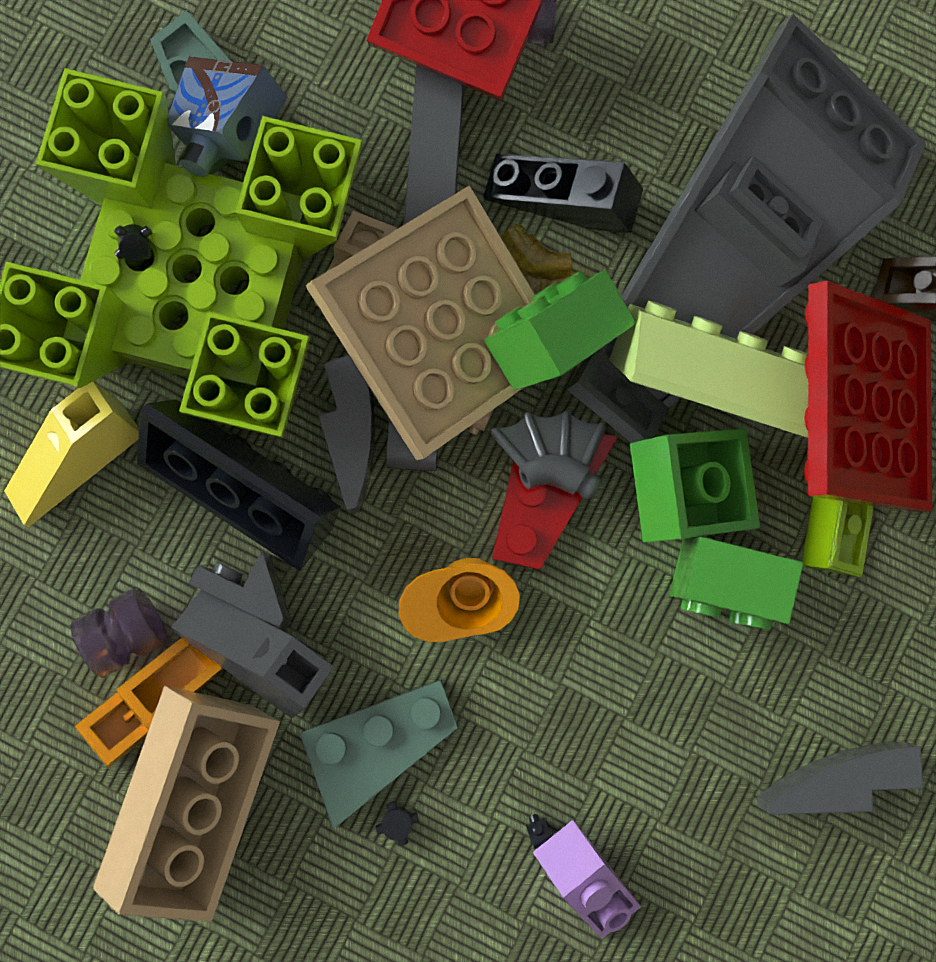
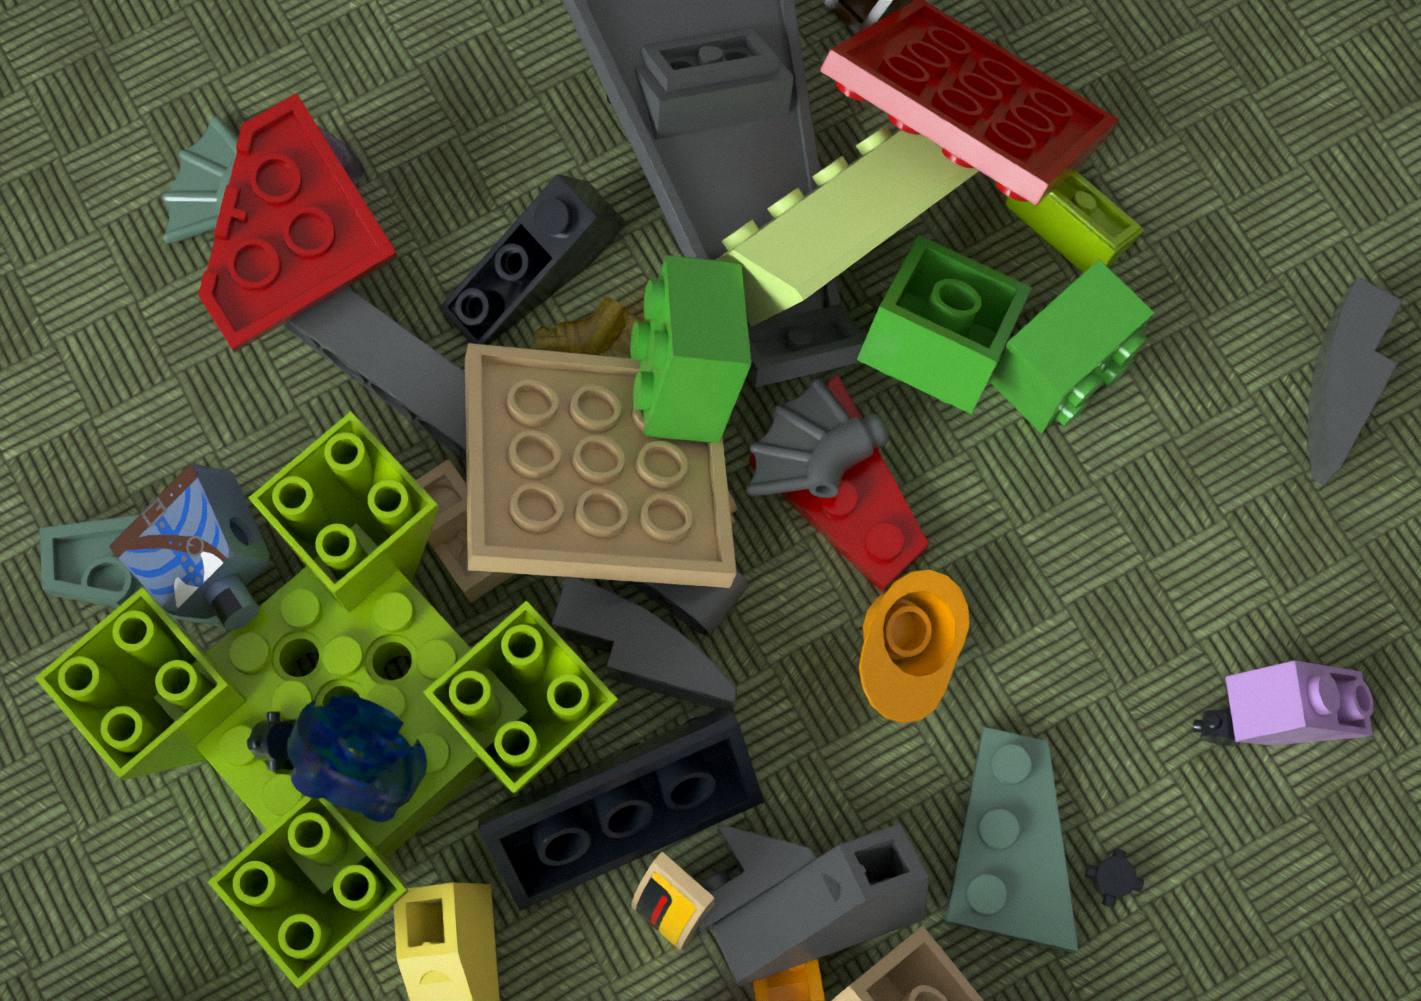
camera: 55 degrees left, 10 degrees down
none -> plate [287,695,427,822]
none -> slope [631,852,716,952]

